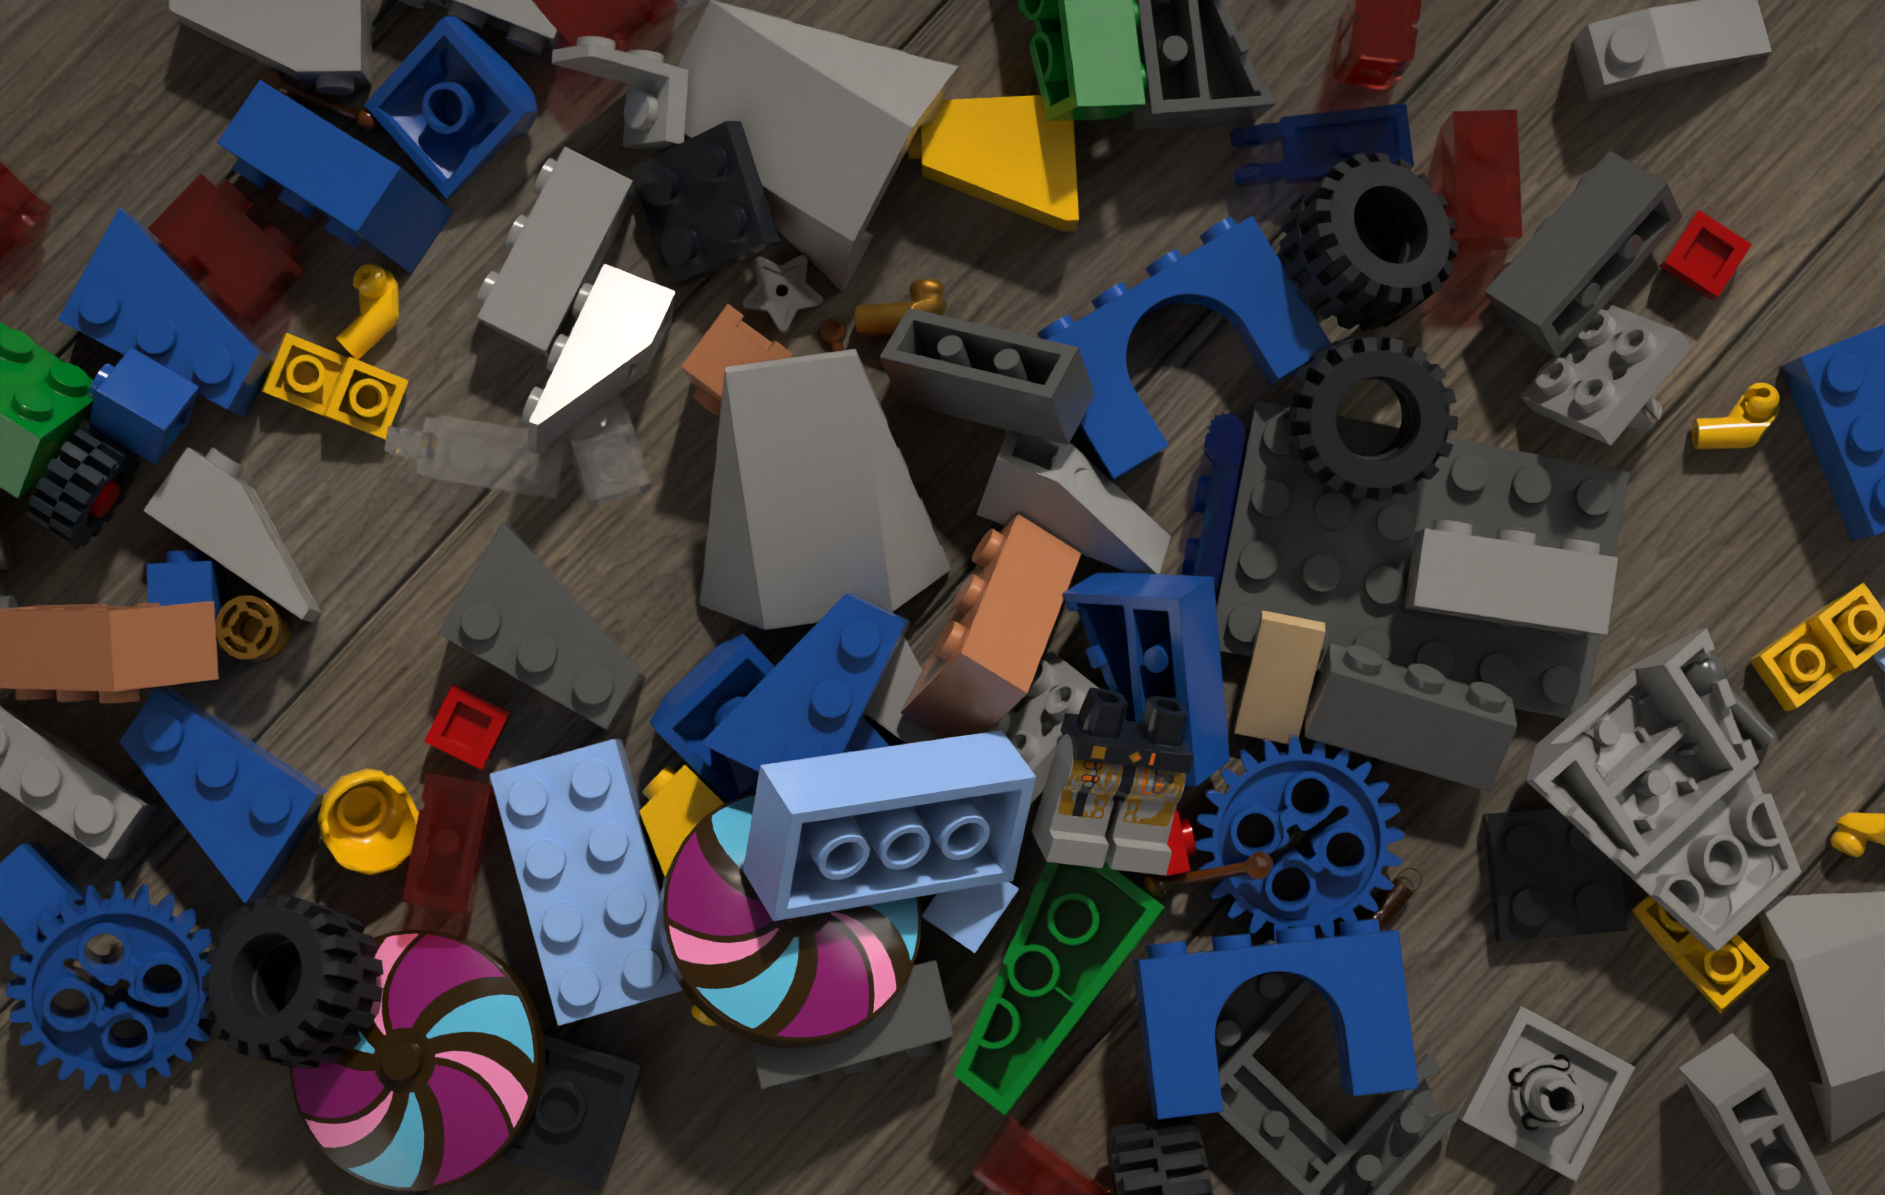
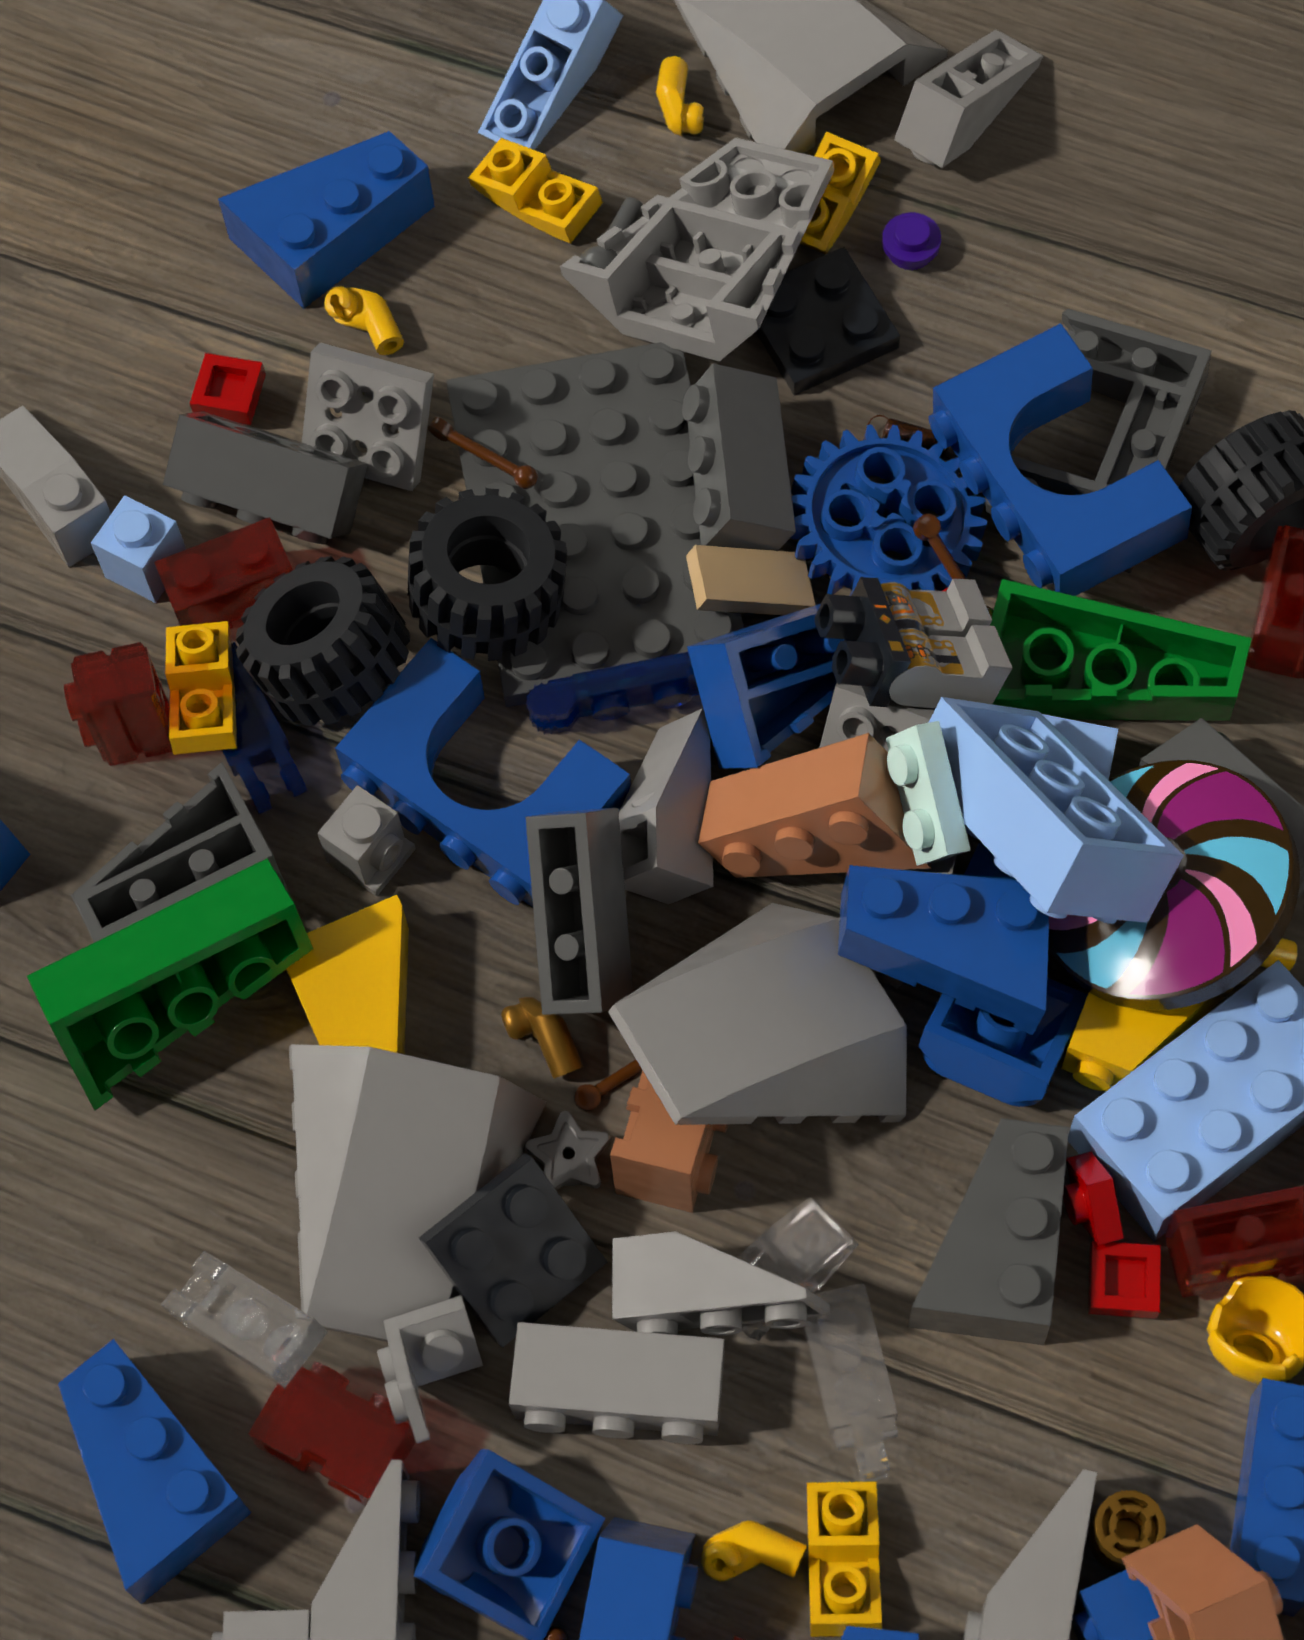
camera: 100 degrees left, 20 degrees down
light grey brick [1404,520,1618,638] -> none
light grey plate [1458,1004,1635,1181] -> none
none -> light blue brick [91,495,188,603]
none -> yellow slope [165,621,237,755]
none -> light grey brick [317,785,416,897]
none -> reddish brown hinge [428,417,538,489]
none -> dark purple plate [882,212,941,270]
none -> light aqua plate [886,721,971,866]
none -> red plate [1063,1151,1124,1246]

